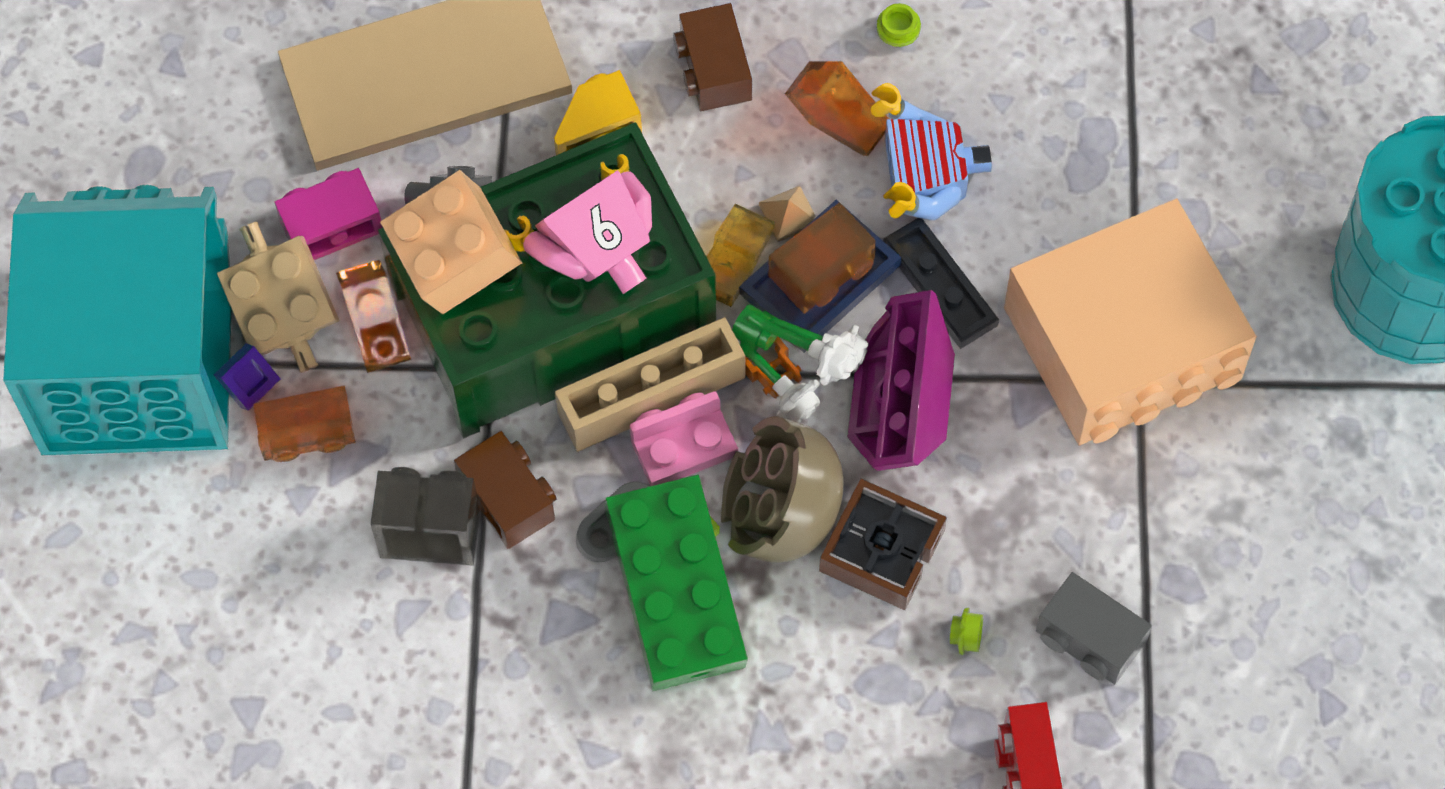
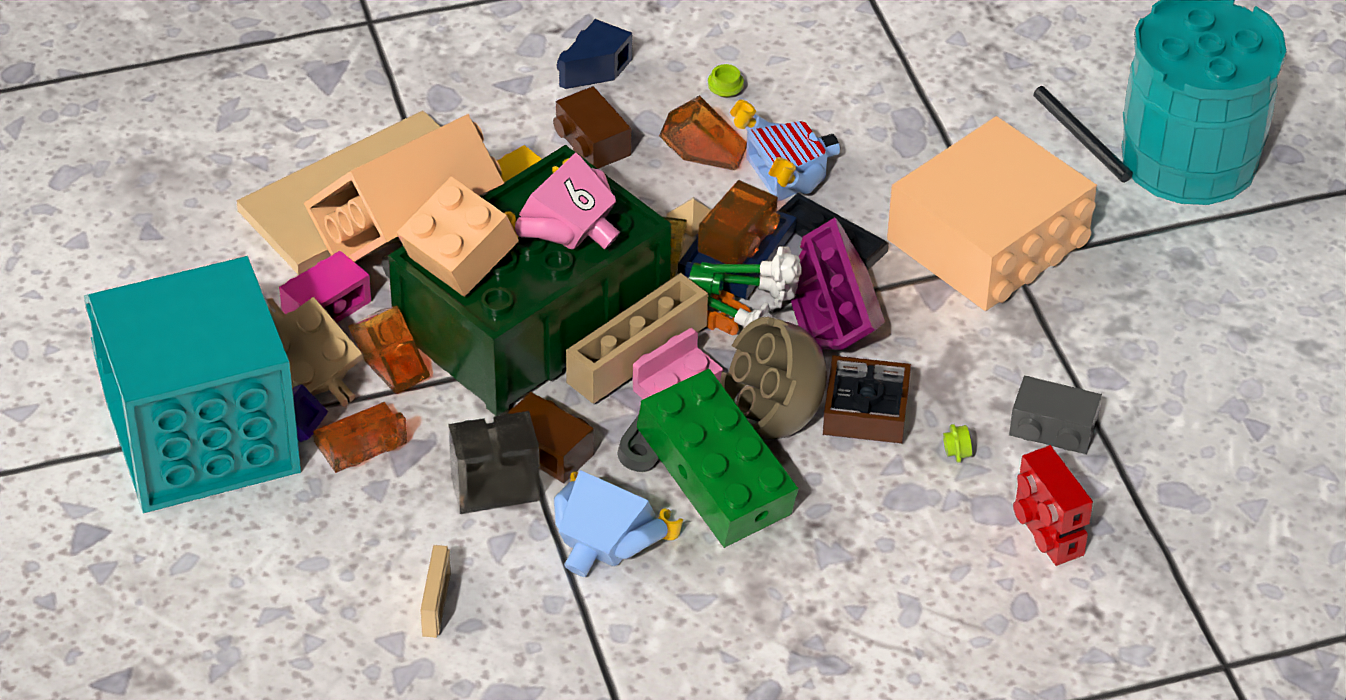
camera: 20 degrees left, 20 degrees down
none -> light nougat brick [304,114,504,262]
none -> tan tile [420,545,451,638]
none -> light blue torso [554,470,683,577]
none -> black bar [1033,86,1133,183]

